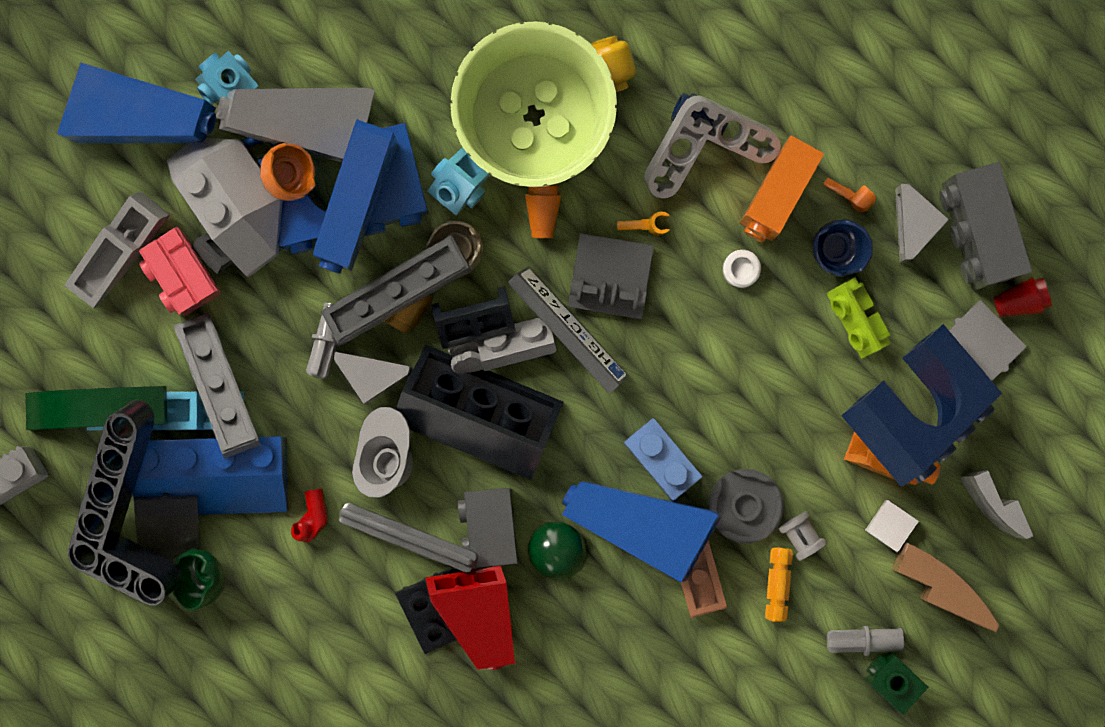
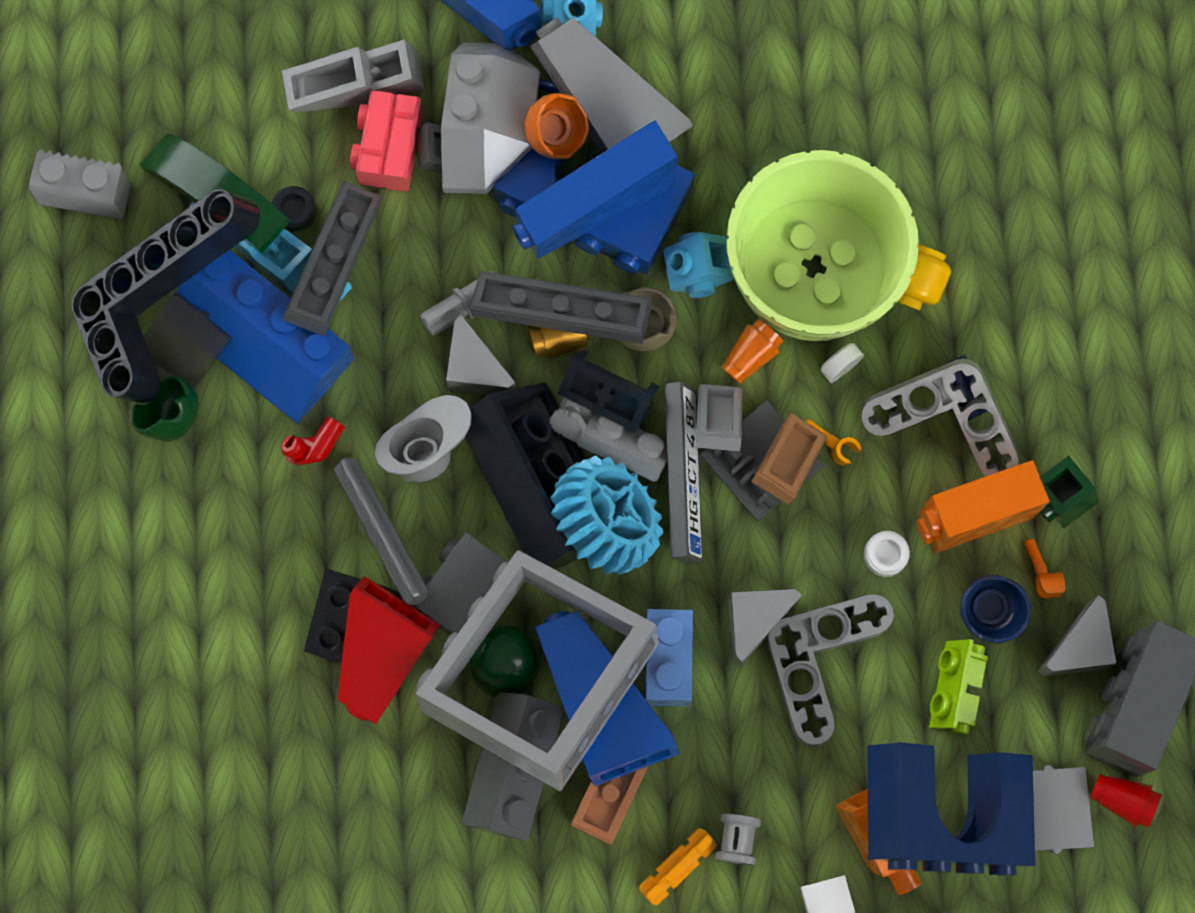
camera: 40 degrees right, 10 degrees down
dark grey tile [708,469,783,543] -> none
none -> black tile [272,186,316,232]
none -> light grey window [415,550,659,792]
none -> dark grey brick [461,692,564,841]
none -> medium azure gear [550,455,664,575]
none -> light grey tile [696,384,742,451]
none -> light grey slope [729,589,802,668]
none -> medium nougat tile [751,413,827,505]
none -> light grey beam [767,594,894,747]
none -> white tile [821,343,864,383]
none -> dark green brick [1040,455,1099,529]

